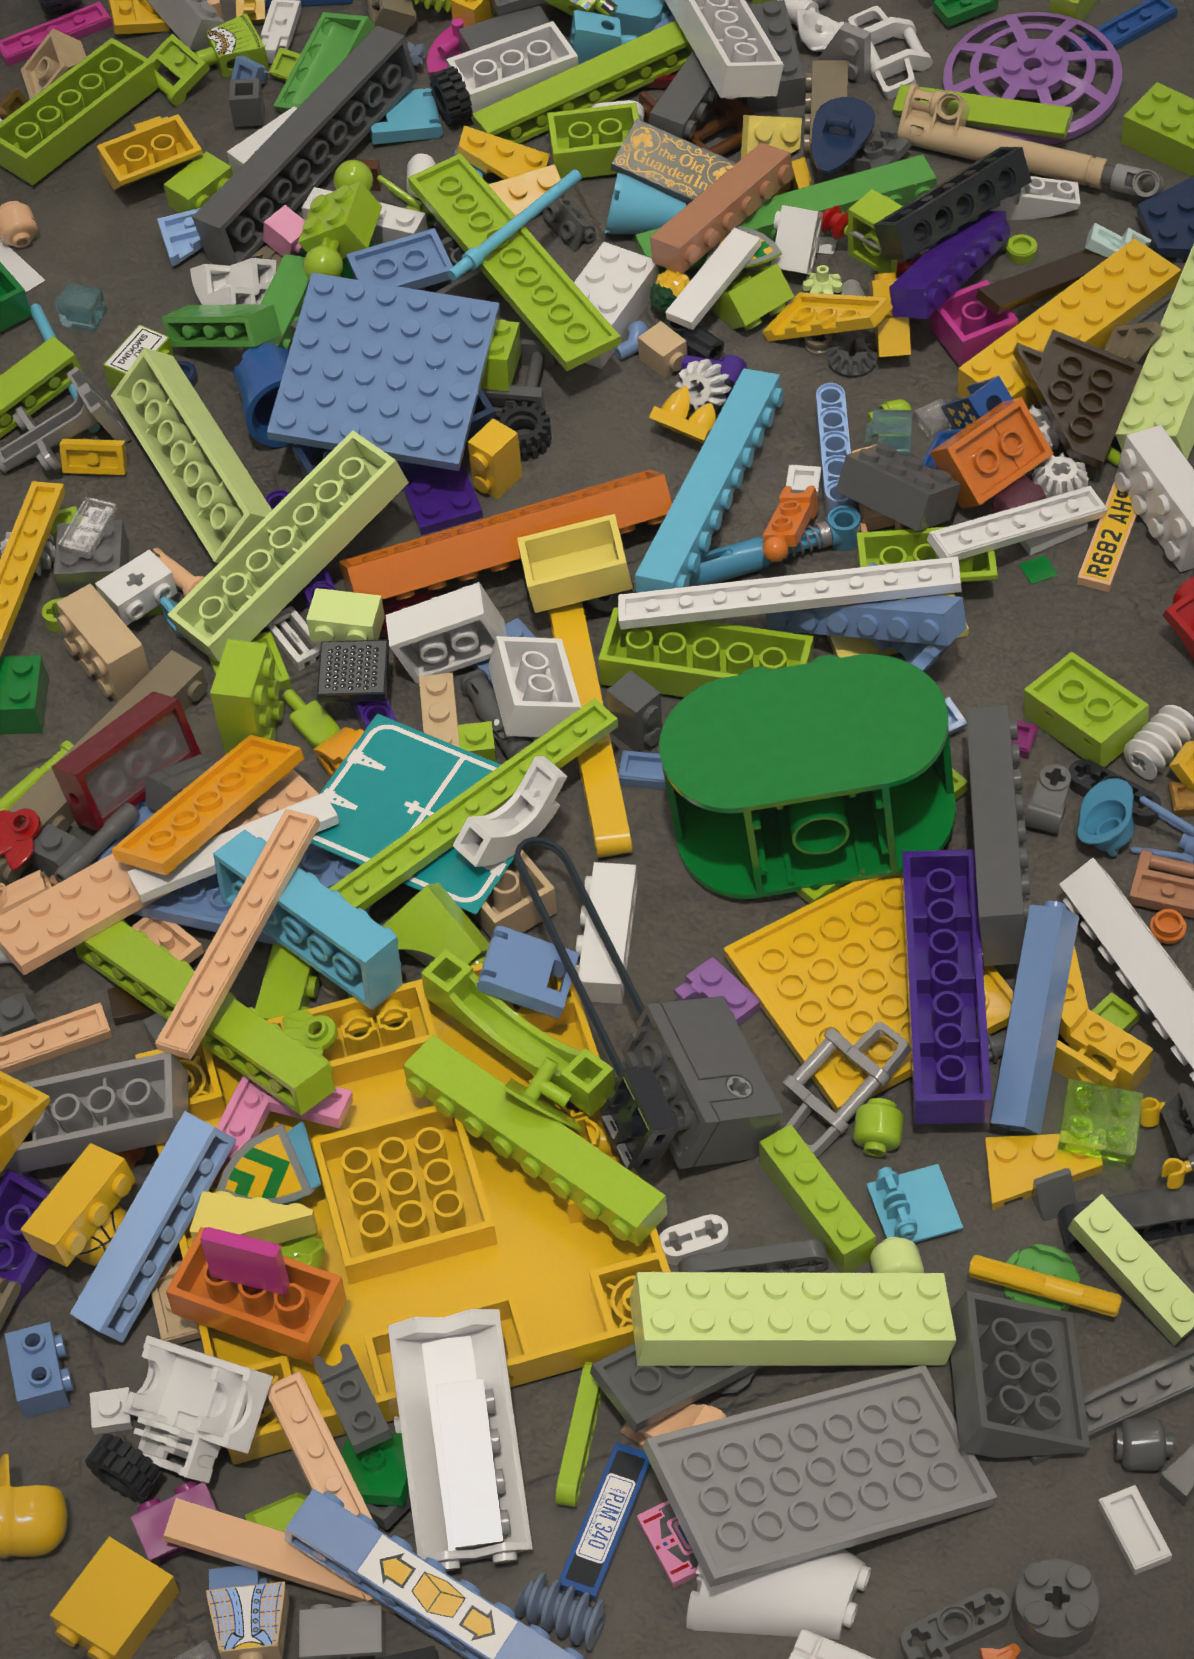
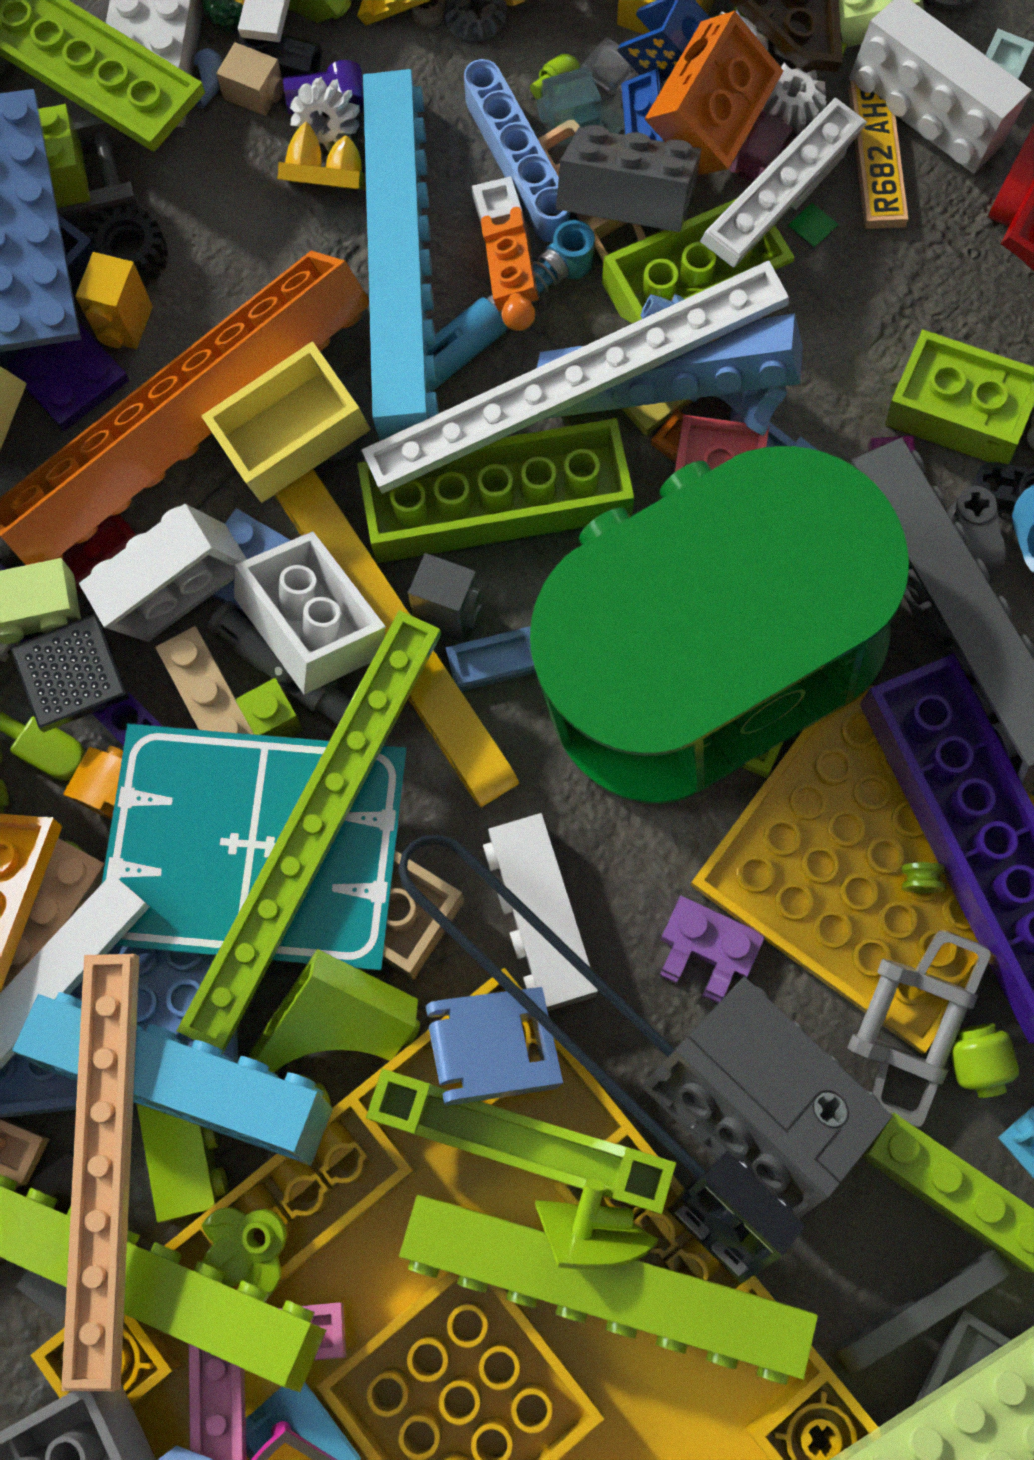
camera: 25 degrees left, 20 degrees up
white arch [453,756,568,867] -> none
white beam [659,1214,729,1265] -> none
none -> lime bush [902,862,946,893]

